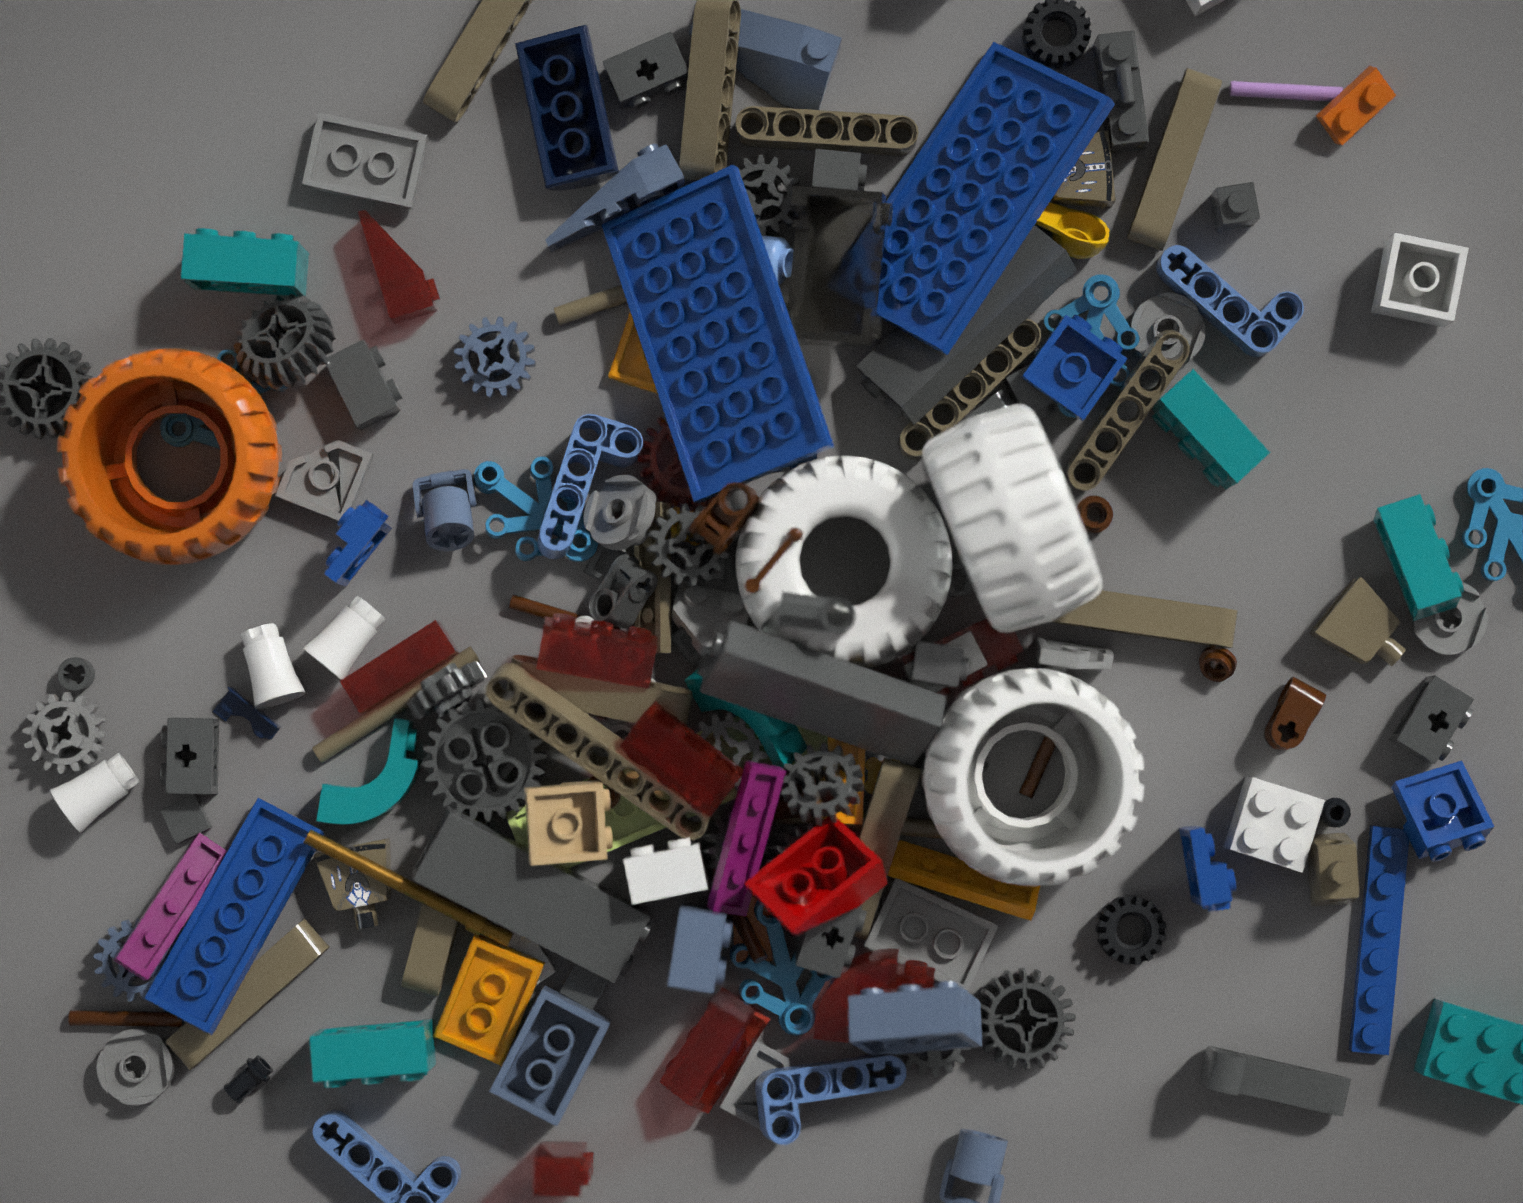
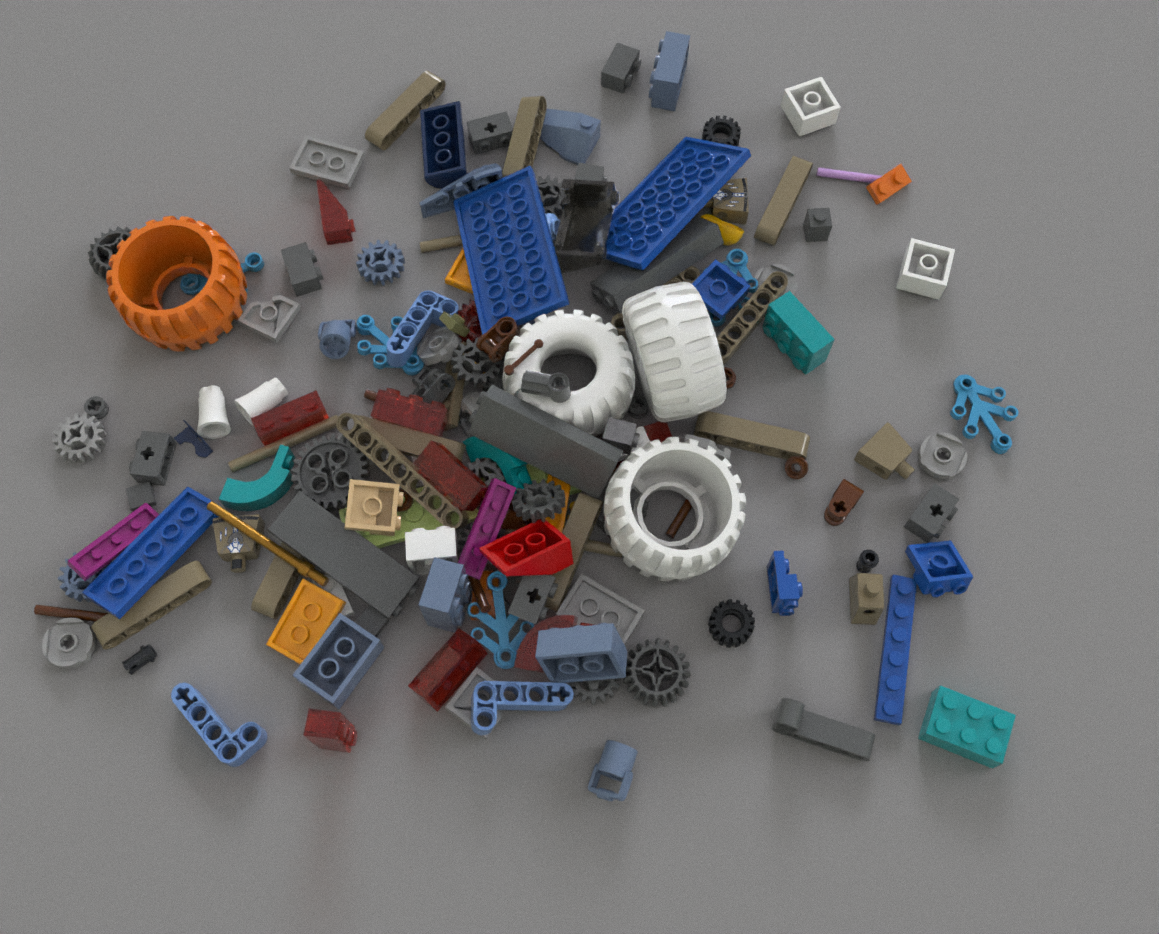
camera: 10 degrees right, 20 degrees down
white plant [50,753,140,833] -> none
teal brick [181,228,309,297] -> none
dark grey gear [233,293,336,391] -> none
teal brick [309,1019,436,1088] -> none
blue plate [324,500,392,587] -> none
dark grey gear [407,661,487,719] -> none
dark tan beam [735,106,919,156] -> none
light orange plate [888,840,1040,921] -> none
dark grey piece [1093,30,1149,154] -> none
medium blue beam [1156,245,1304,358] -> none
white brick [1223,776,1325,873] -> none
teal brick [1373,494,1464,621] -> none
none -> olive plate [439,311,470,337]

